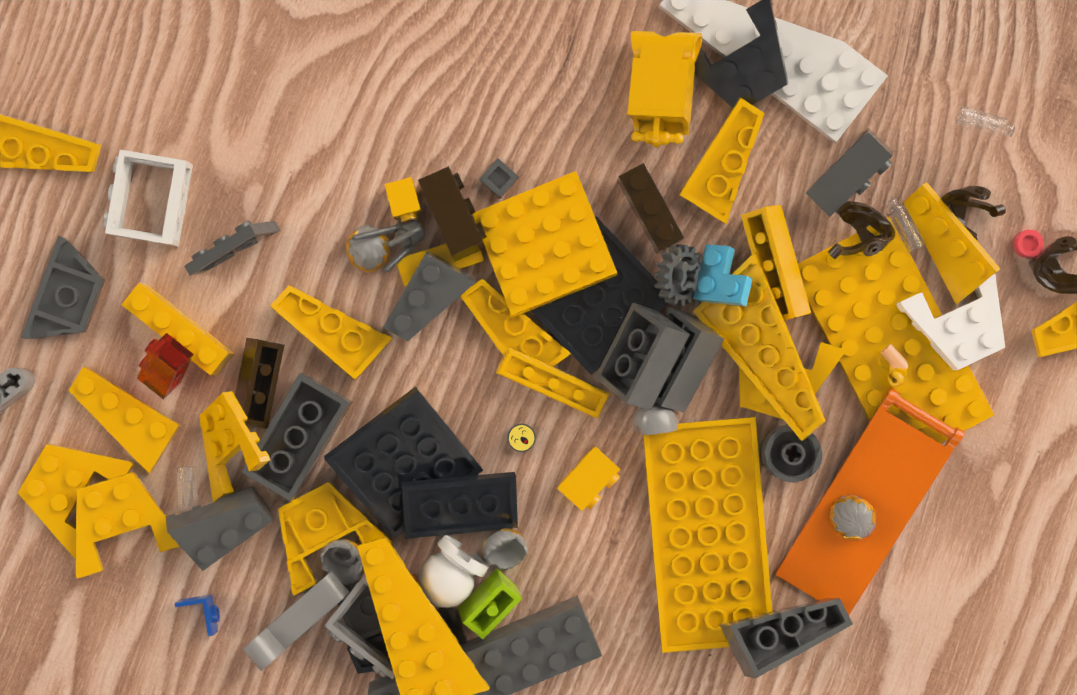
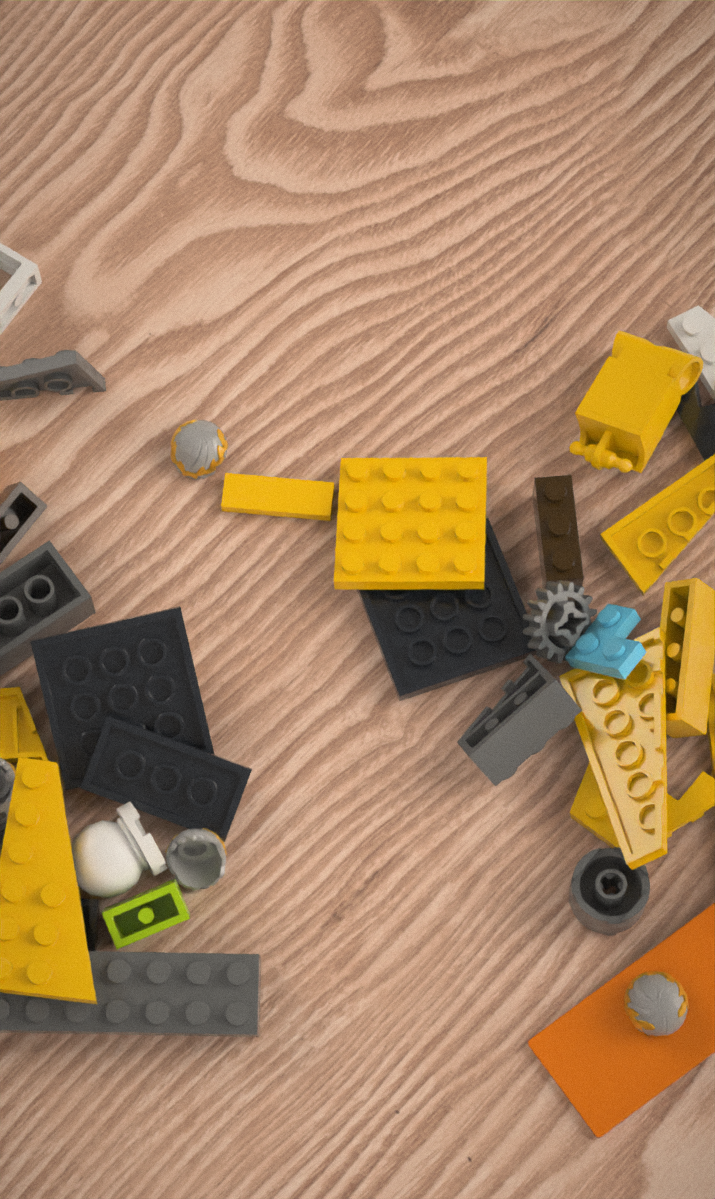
camera: 25 degrees right, 20 degrees down
yellow wing [270,285,393,381] -> none
dark grey plant [352,220,425,272] -> none
dark grey wedge [383,250,476,341] -> none
yellow brick [384,177,423,222] -> none
dark brown brick [418,166,487,261] -> none
yellow wing [460,279,571,387] -> none
dark grey tile [479,159,519,199] -> none
yellow tile [496,346,610,419] -> none
light yellow tile [508,424,536,452] -> none
yellow brick [557,445,620,511] -> none
dark grey brick [595,303,690,410] -> none
light grey hair [633,402,678,435] -> none
yellow plate [643,417,772,653] -> none
dark grey wedge [719,598,853,678] -> none

